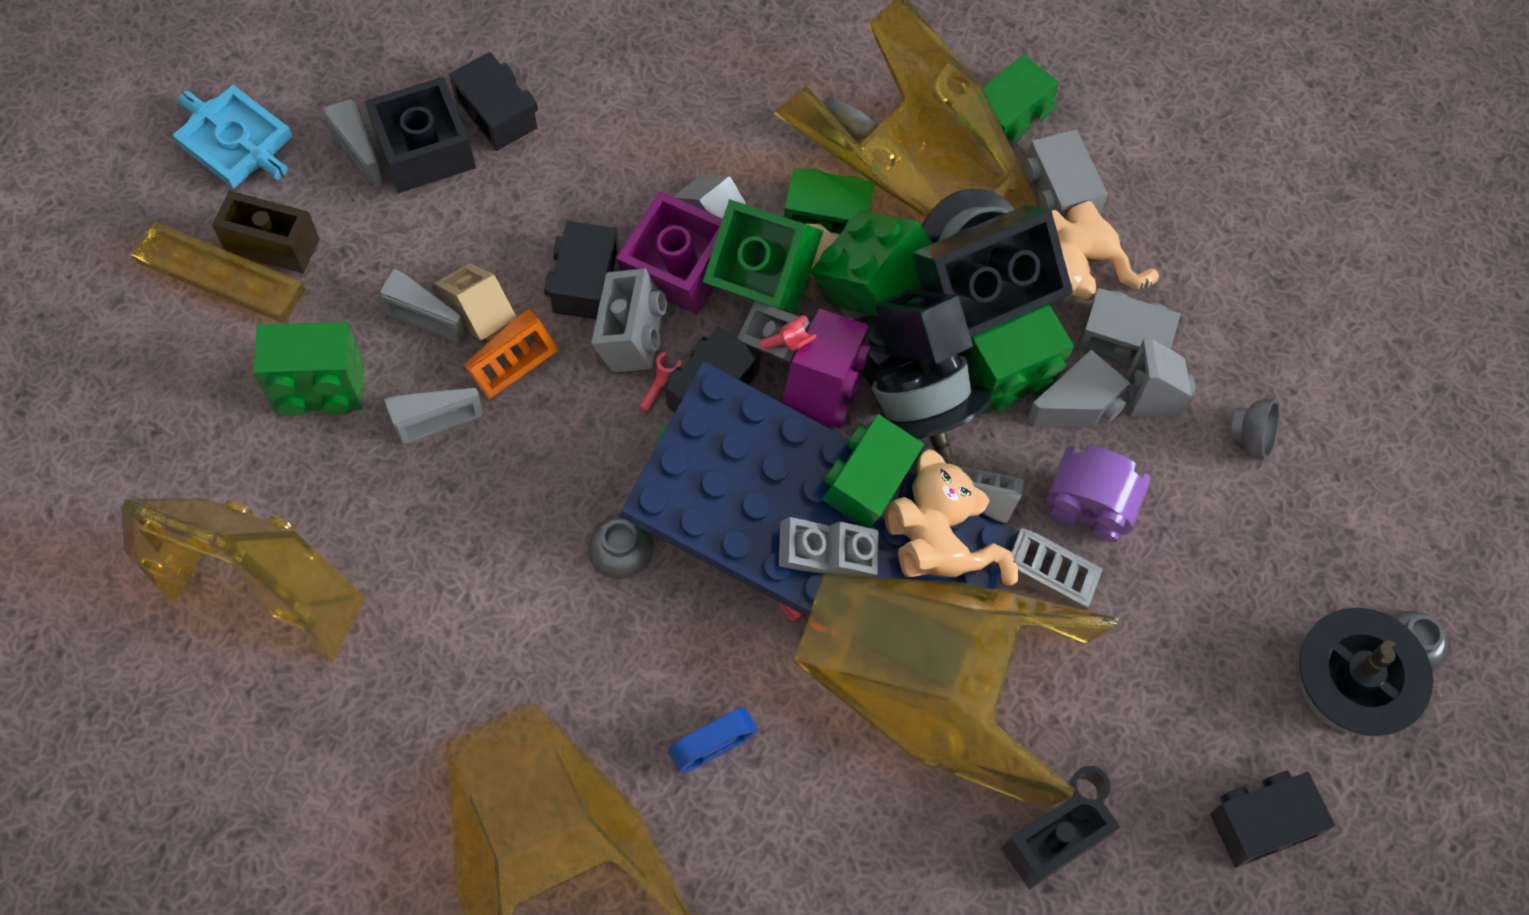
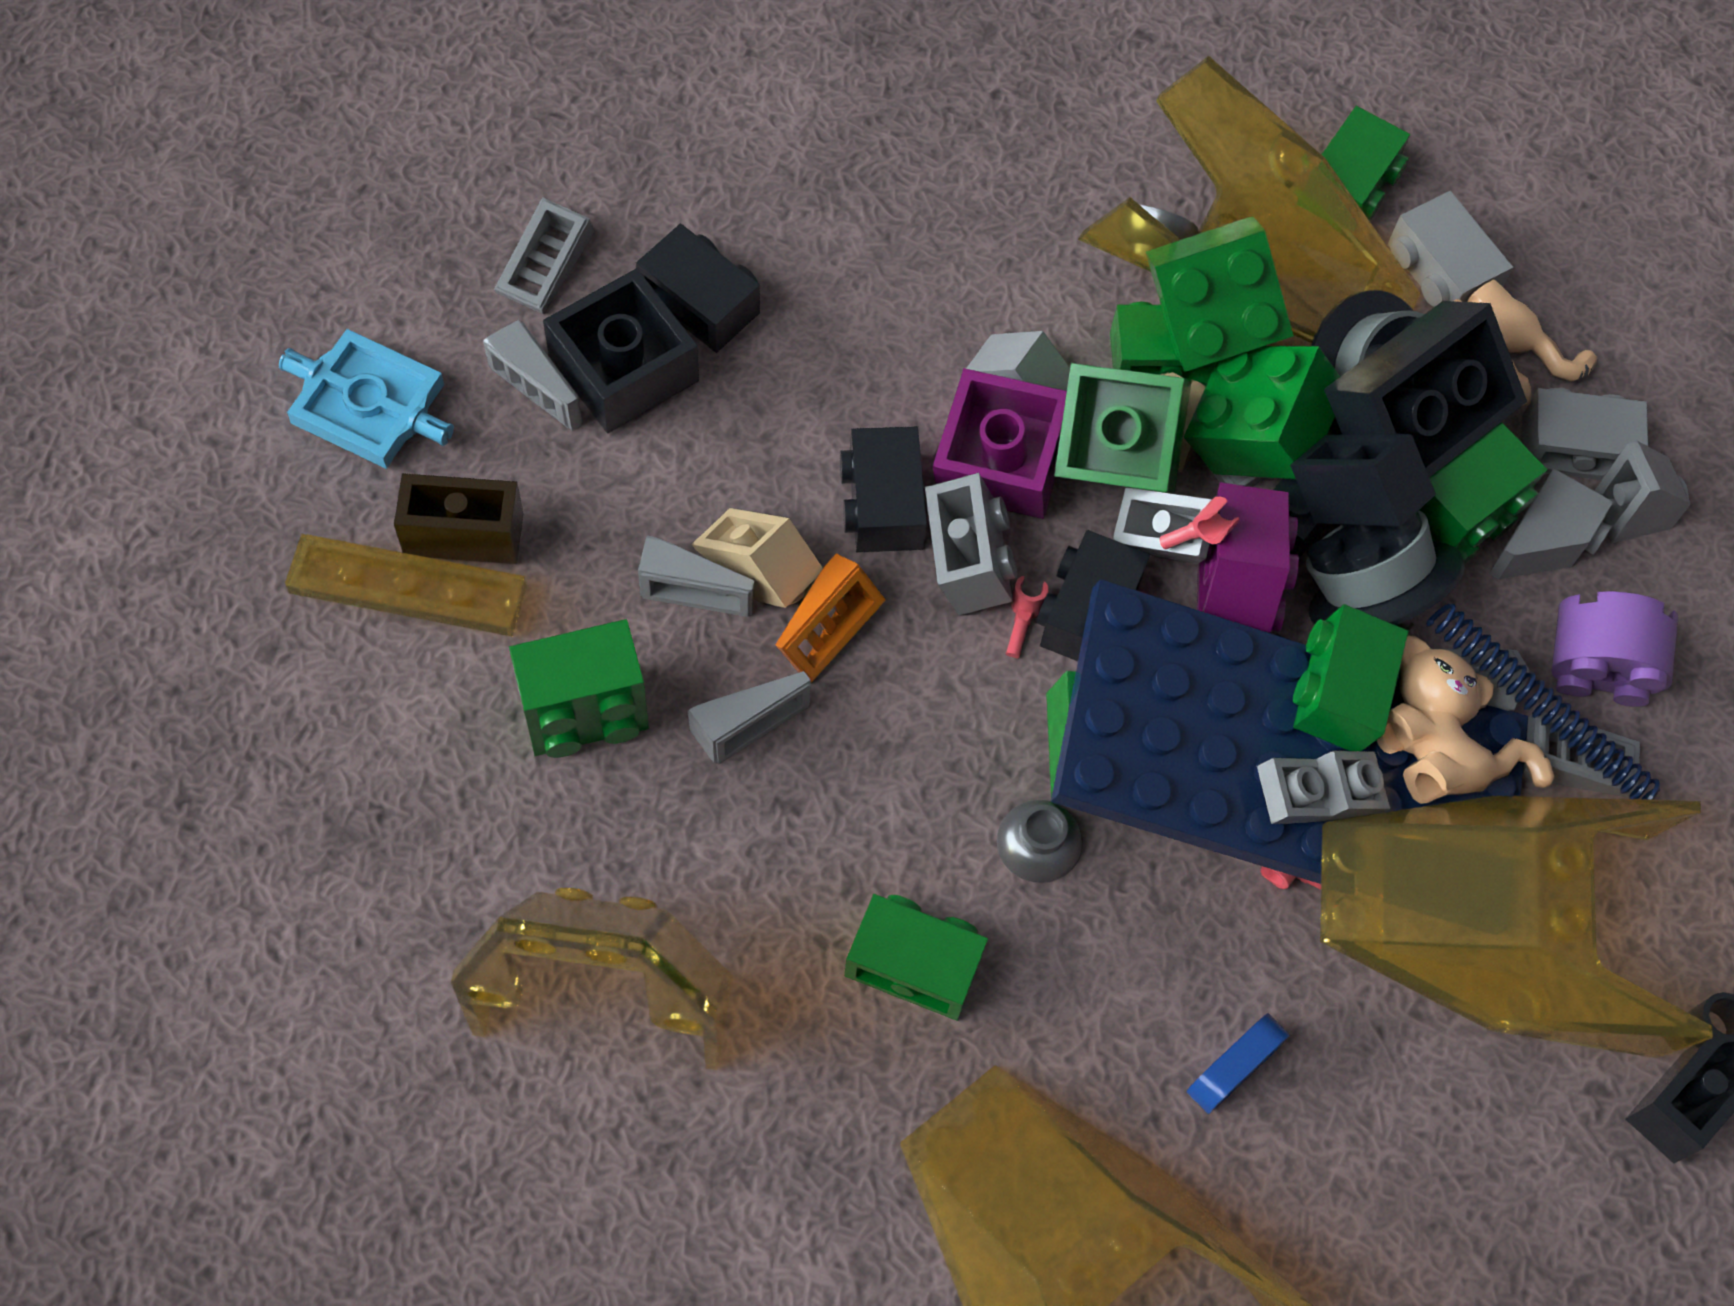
camera: 15 degrees left, 0 degrees up
none -> light grey slope [494,197,594,314]
none -> green brick [844,893,988,1021]
none -> green brick [1146,216,1294,372]
none -> dark blue piece [1426,604,1660,809]

